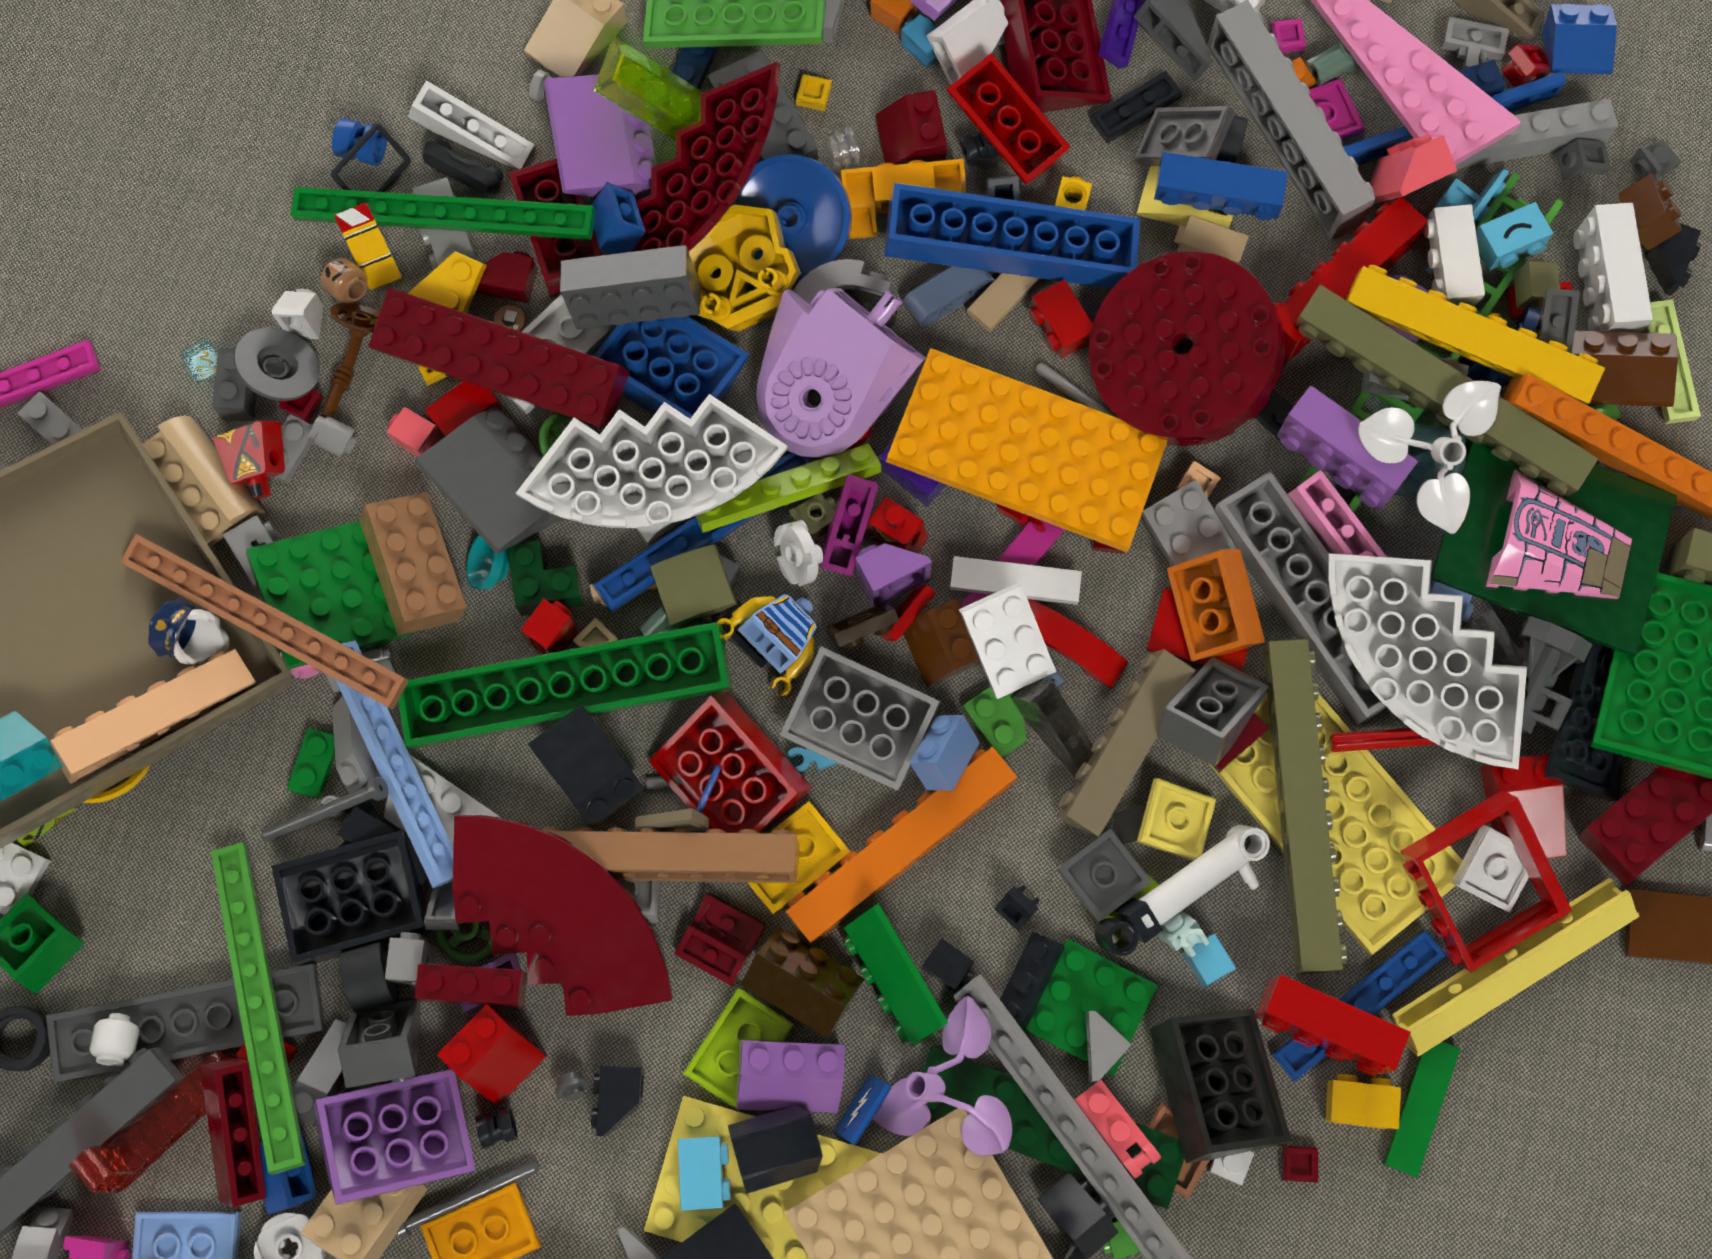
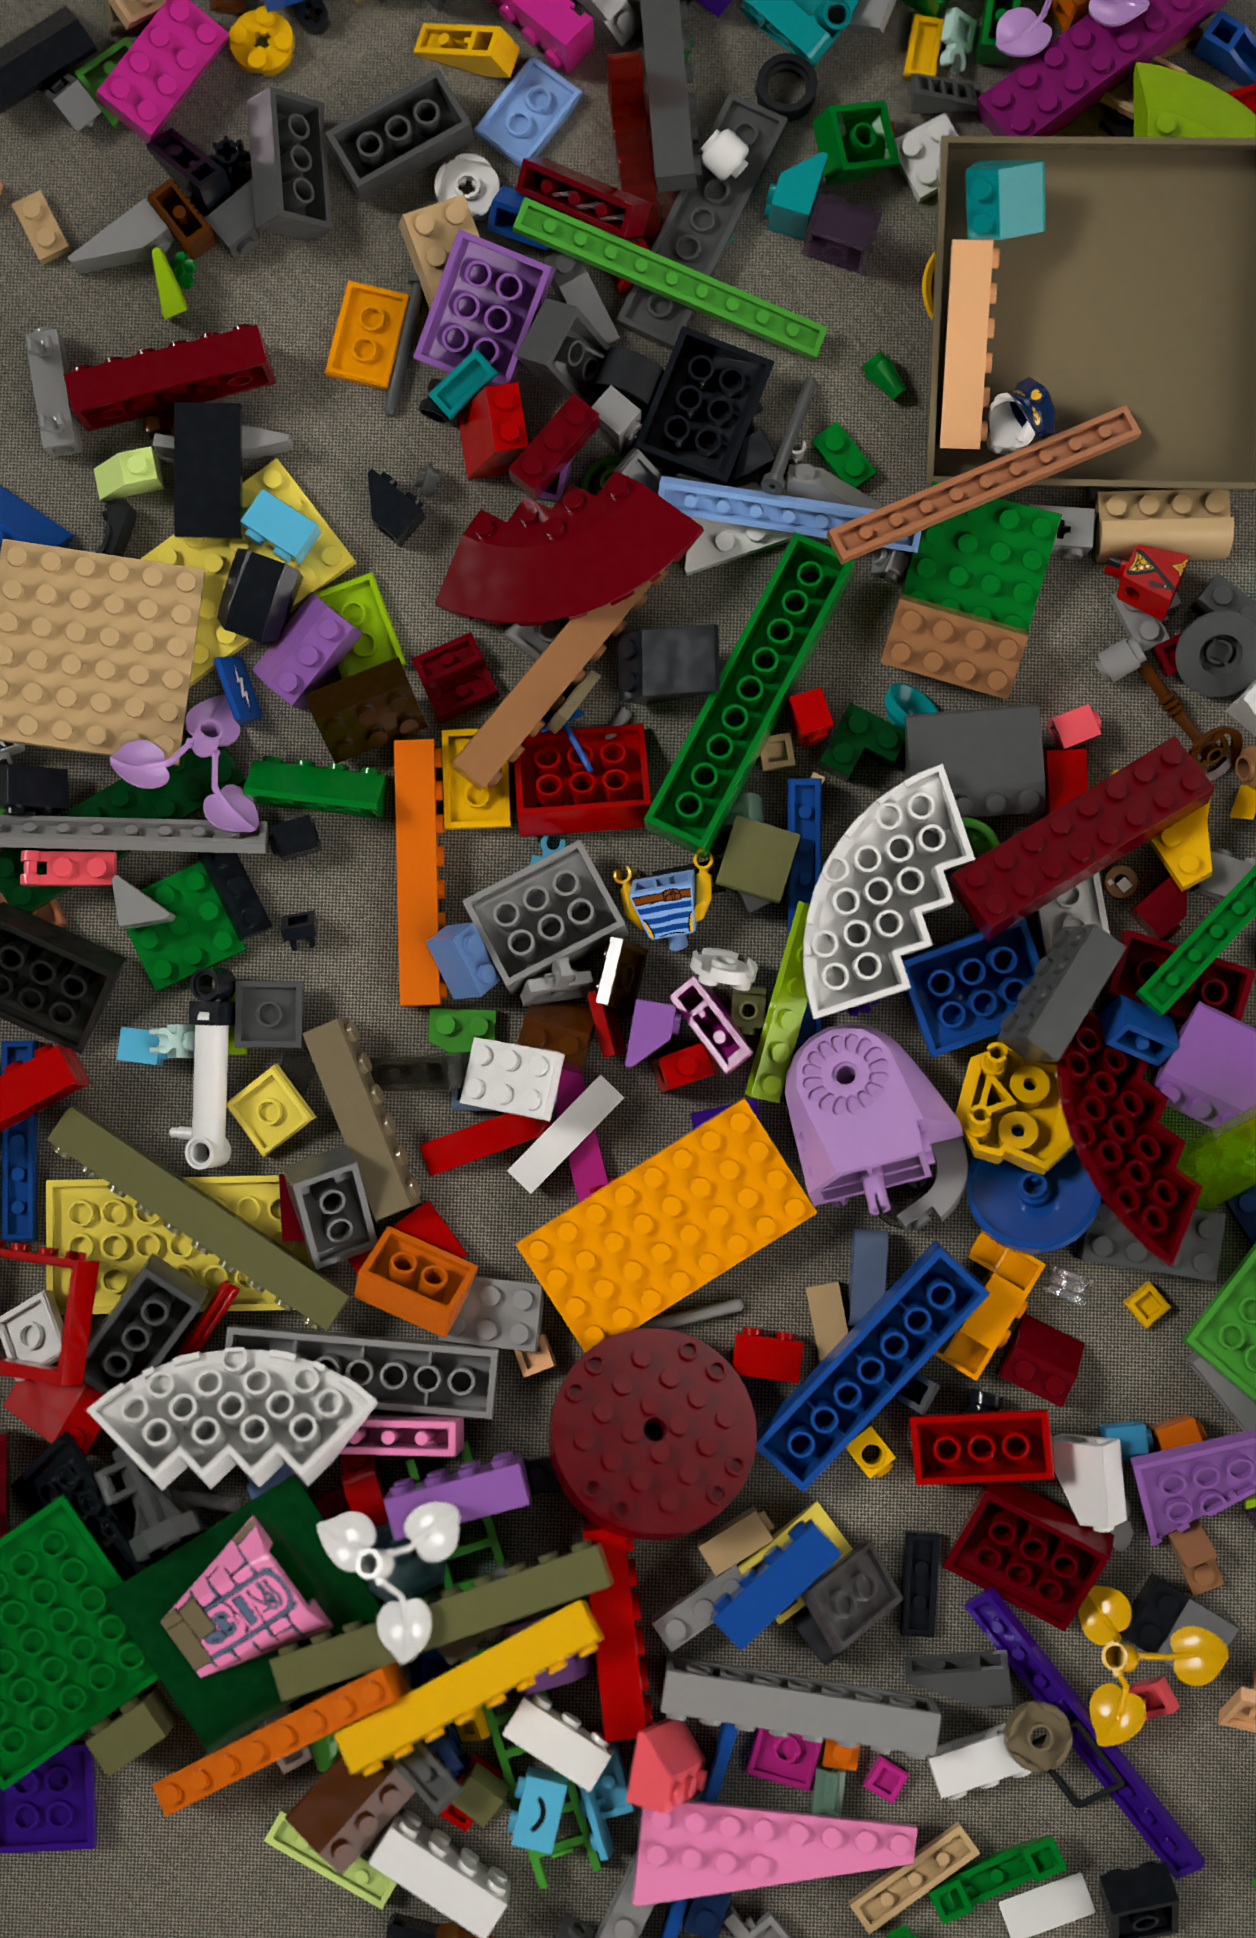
camera: 125 degrees right, 10 degrees up
none -> dark grey brick [83,1253,209,1395]
none -> dark red tile [313,1485,351,1520]
none -> red brick [340,1454,389,1527]
none -> teal tile [428,348,499,419]
none -> light grey hinge [520,957,593,1007]
none -> light grey arch [651,1564,742,1653]
none -> teal slope [764,152,828,241]
none -> clear purple brick [802,193,882,275]
none -> green cone [860,350,907,401]

